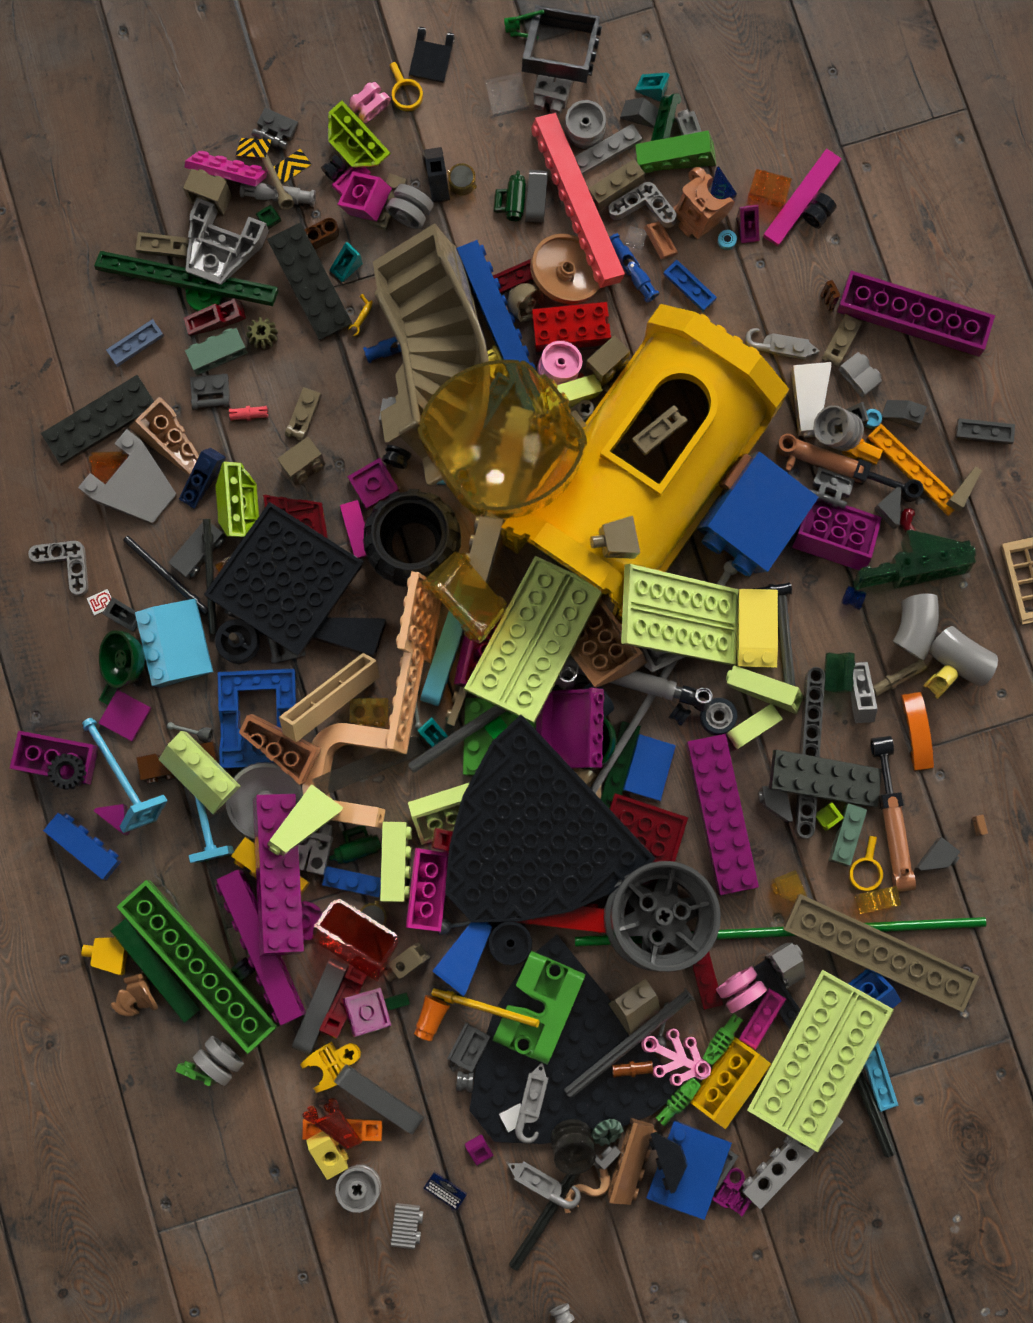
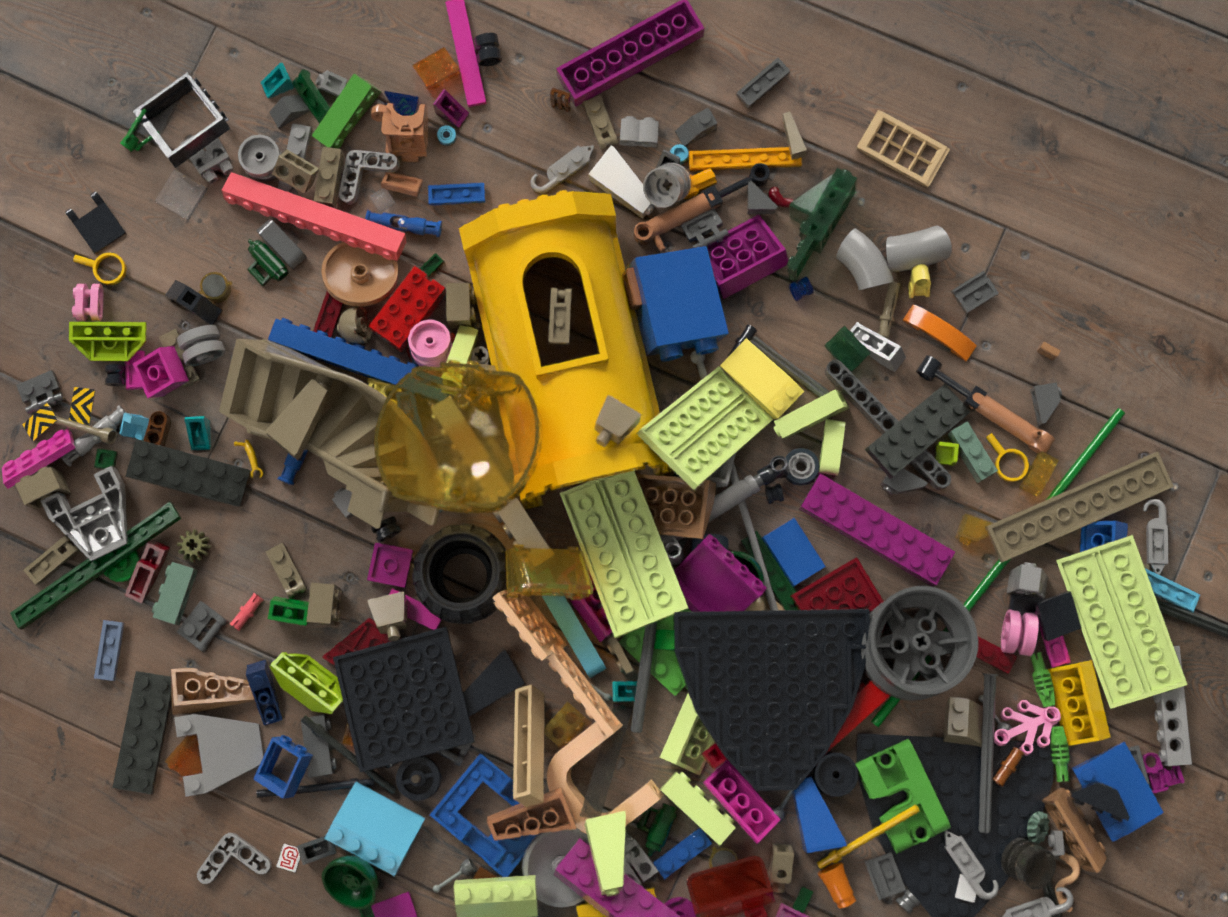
camera: 50 degrees left, 0 degrees up
none -> medium azure panel [119,413,149,441]
none -> blue window [254,735,313,799]
none -> dark tan slope [265,378,330,461]
none -> green brick [268,596,309,626]
none -> dark tan brick [272,150,319,193]
none -> torso [367,591,408,641]
none -> dark green piece [420,253,445,277]
none -> dark grey plate [951,271,999,314]
none -> black tile [1034,591,1081,641]
none -> light grey plate [1143,499,1168,575]

